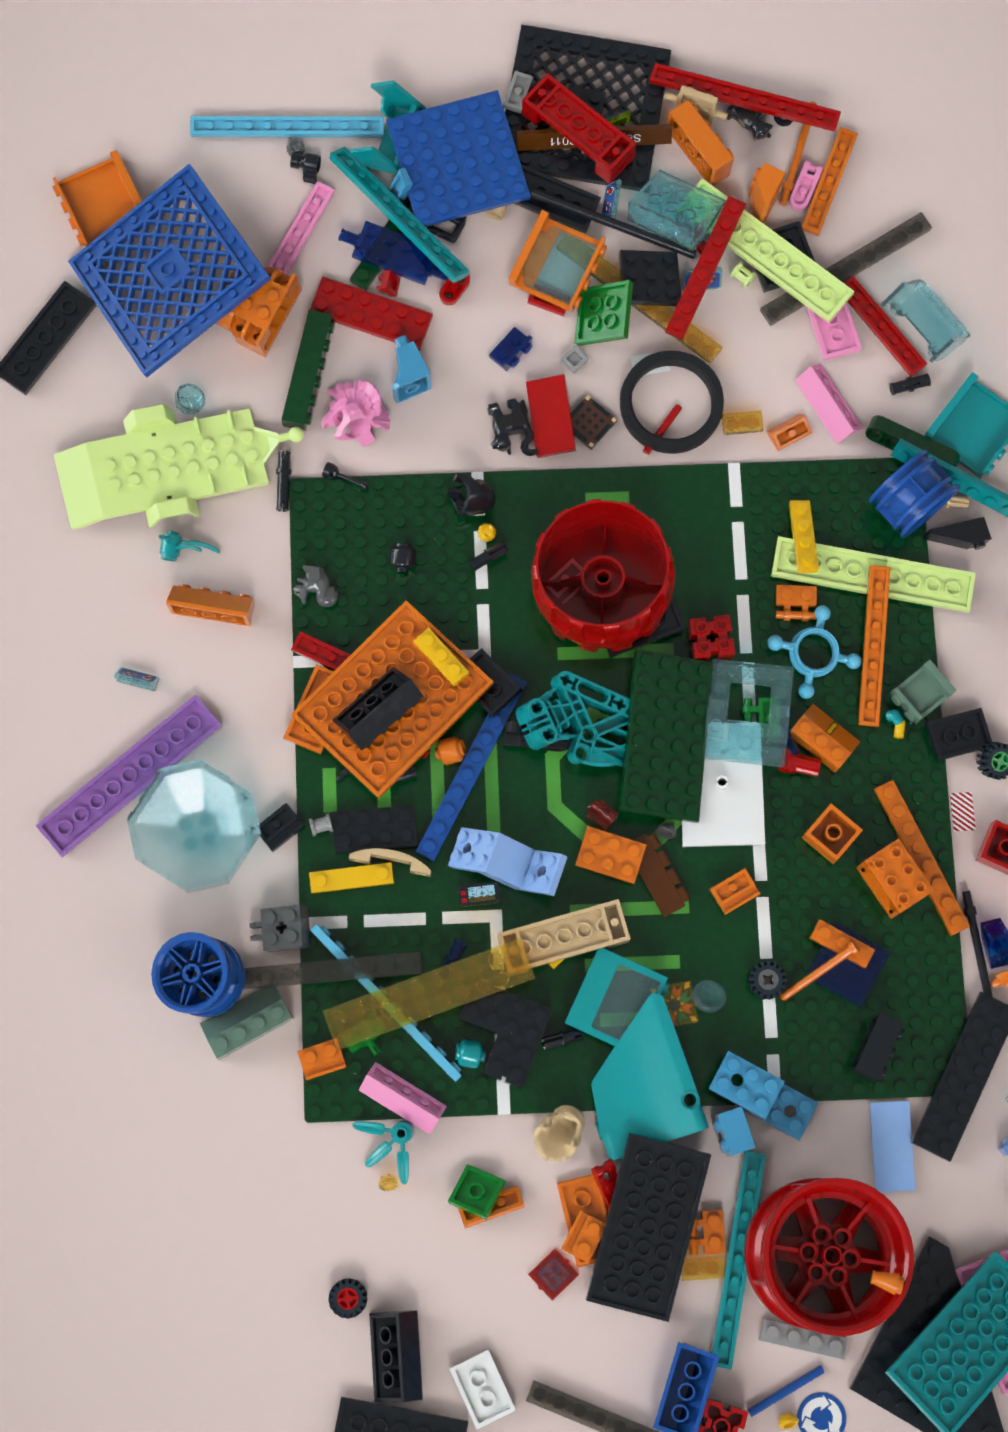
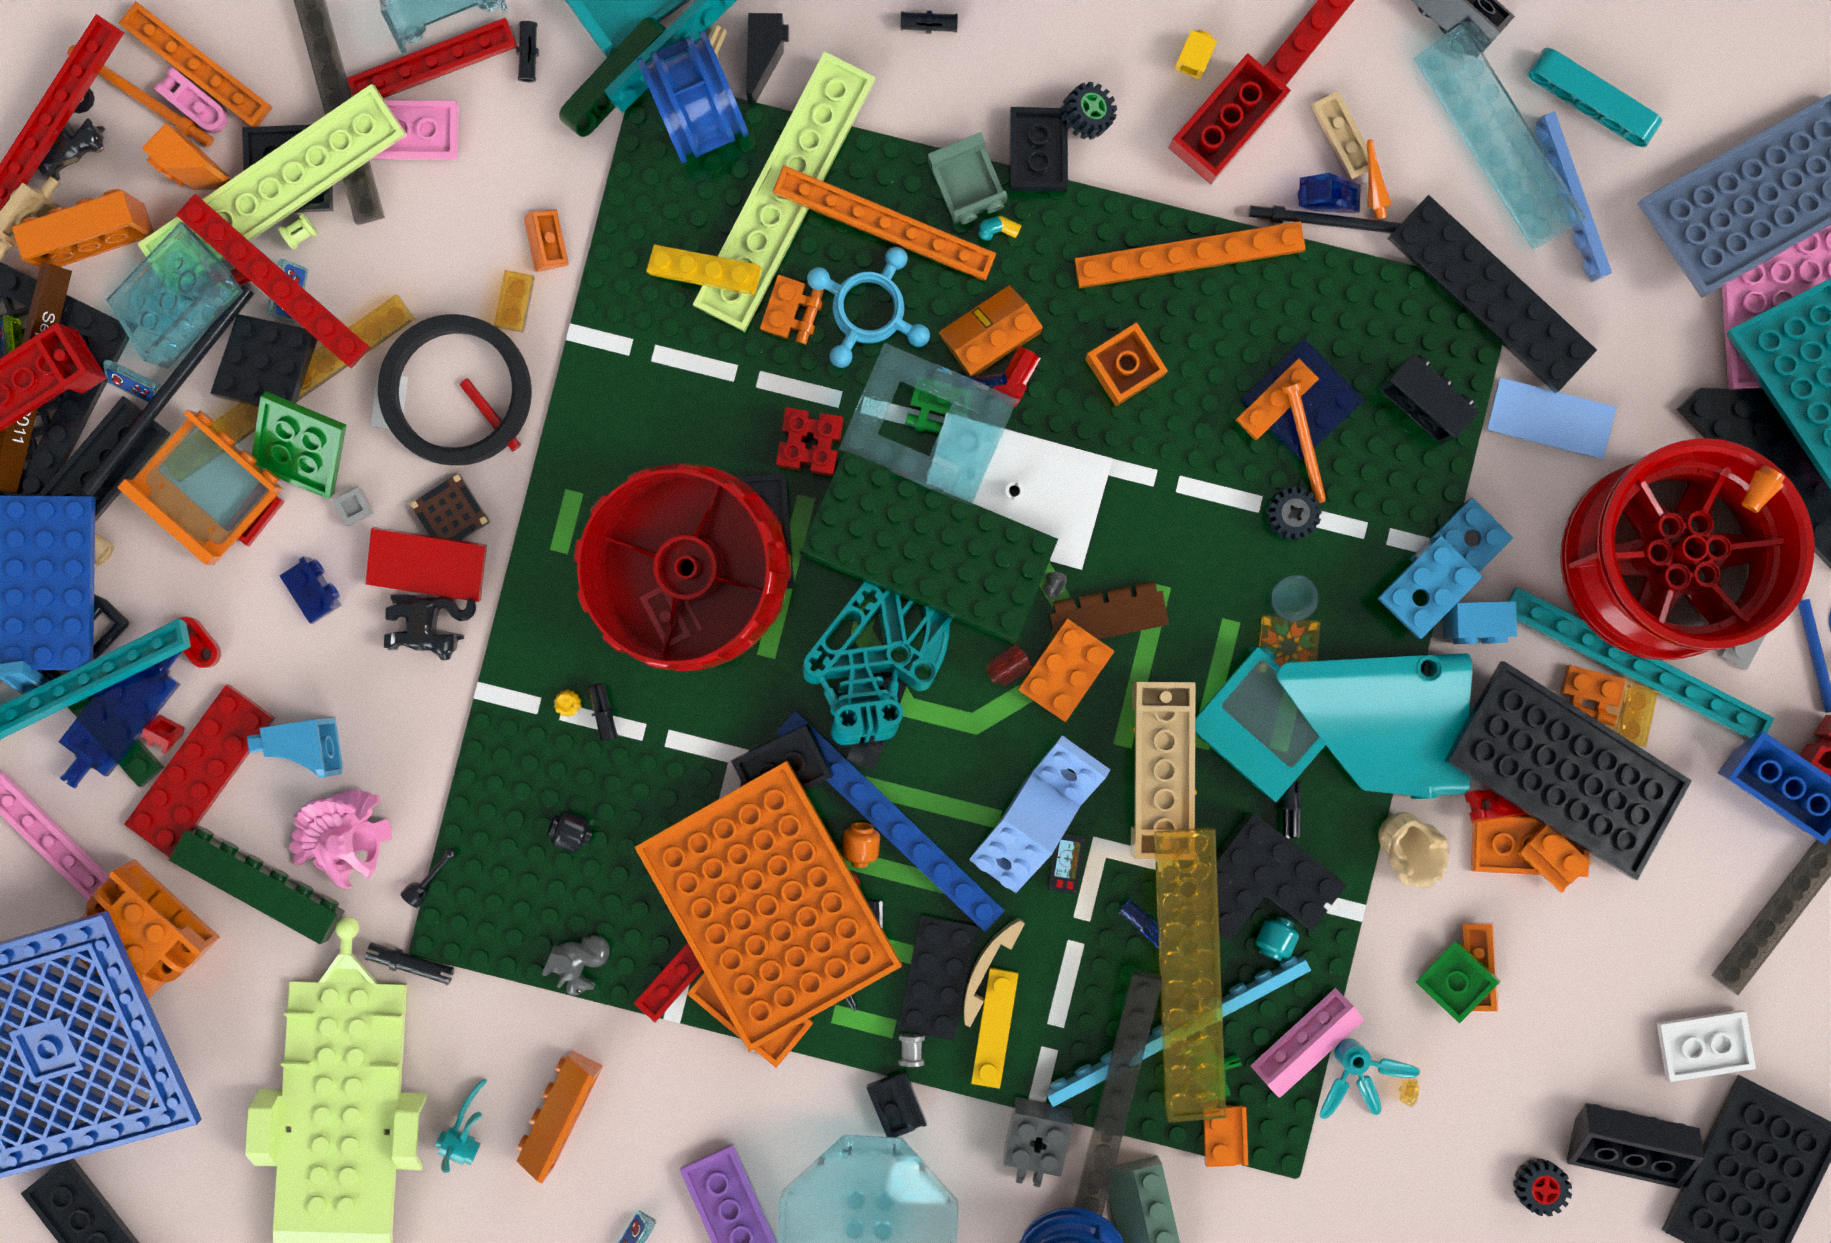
camera: 65 degrees left, 10 degrees up
clear light blue piece [174,383,205,415] -> none
black slope [332,667,424,751] -> none
yellow plate [413,628,469,687] -> none
black piece [446,474,496,517] -> none
piece [528,1249,579,1301] -> none
orange plate [709,868,761,915] -> none
bright pink panel [796,364,863,443] -> none
orange container [856,838,934,919] -> none
sticker [950,792,976,831] -> none

